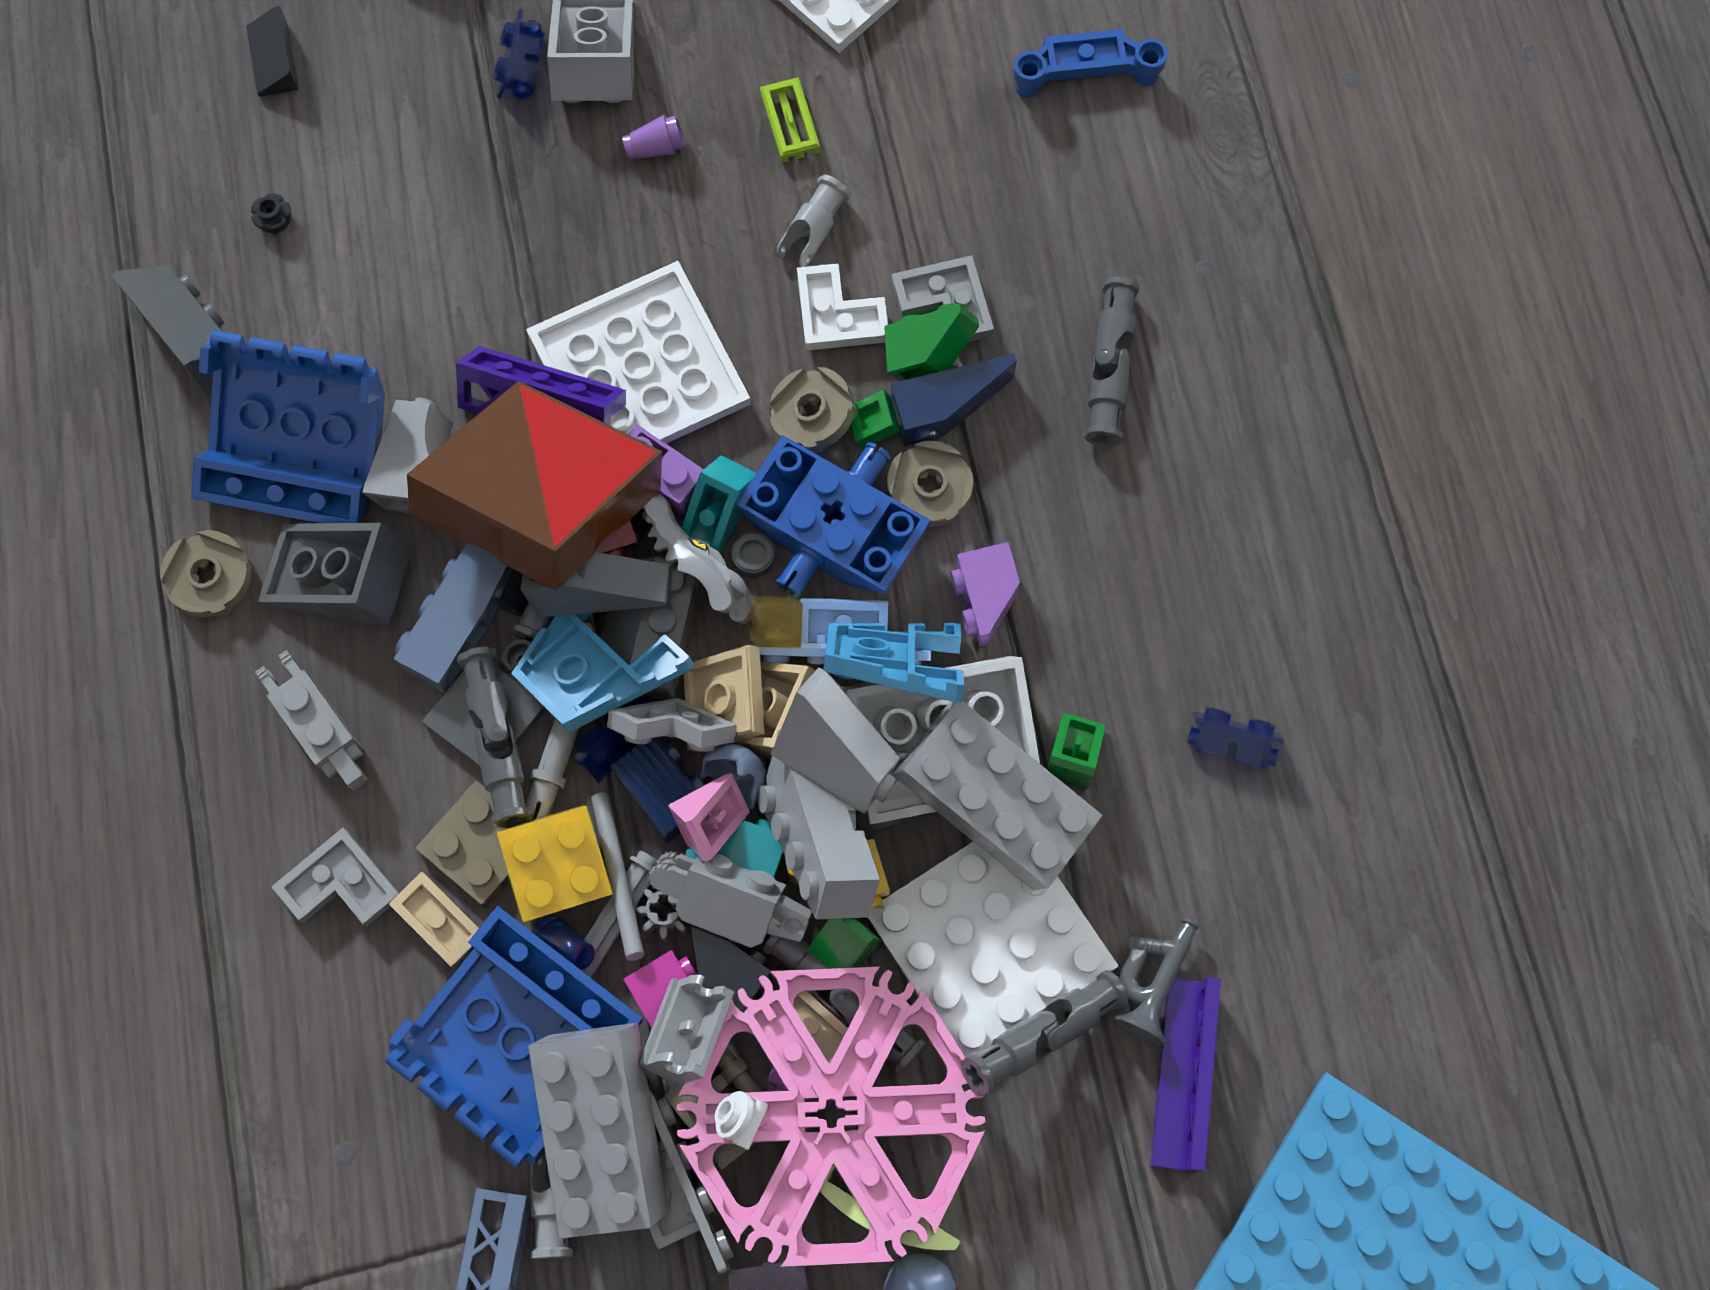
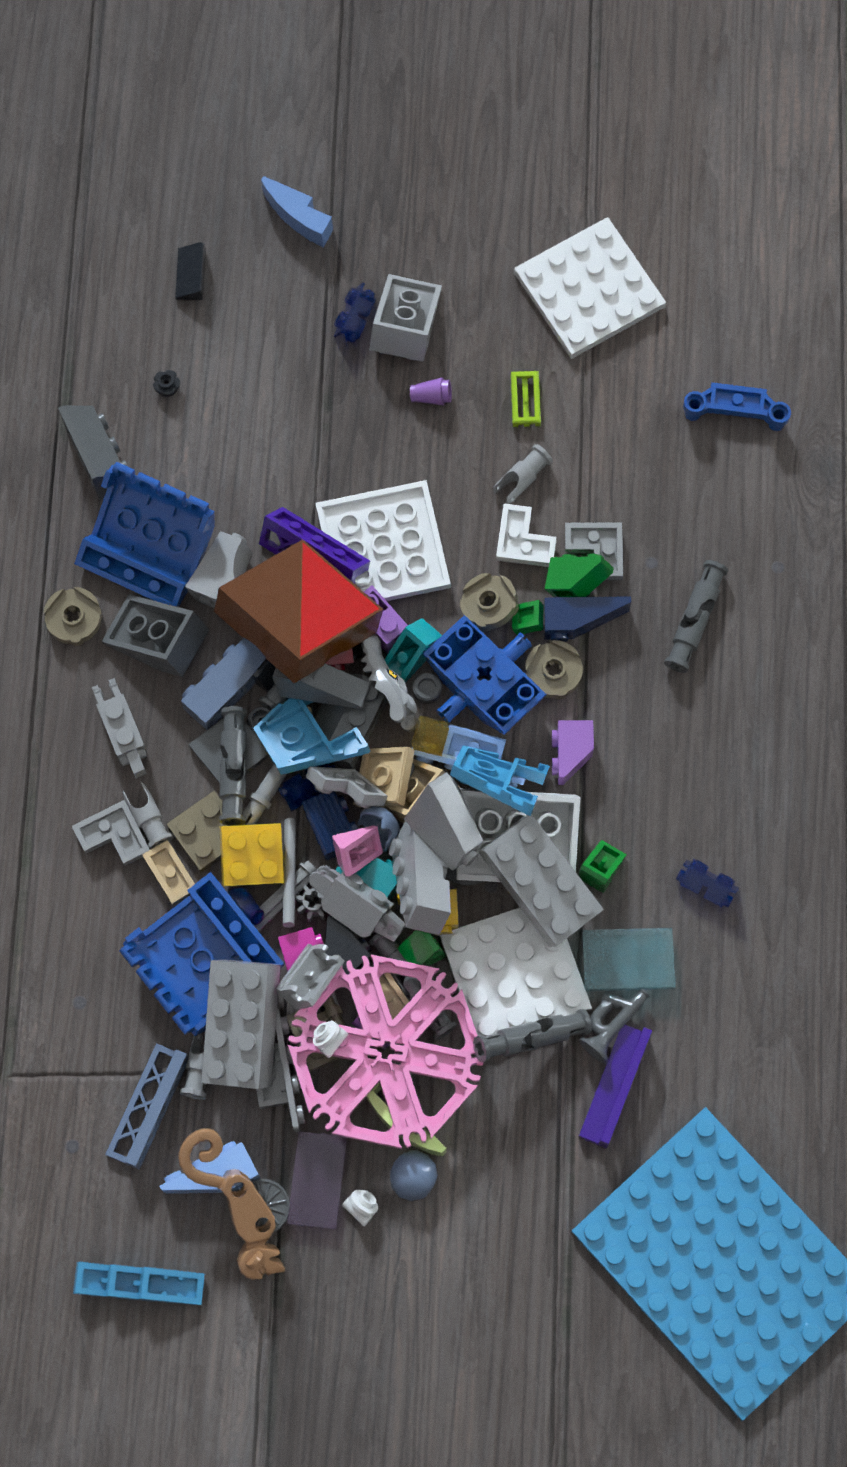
camera: 15 degrees right, 0 degrees up
none -> light grey piece [123,782,173,850]
none -> clear light blue plate [582,928,676,991]

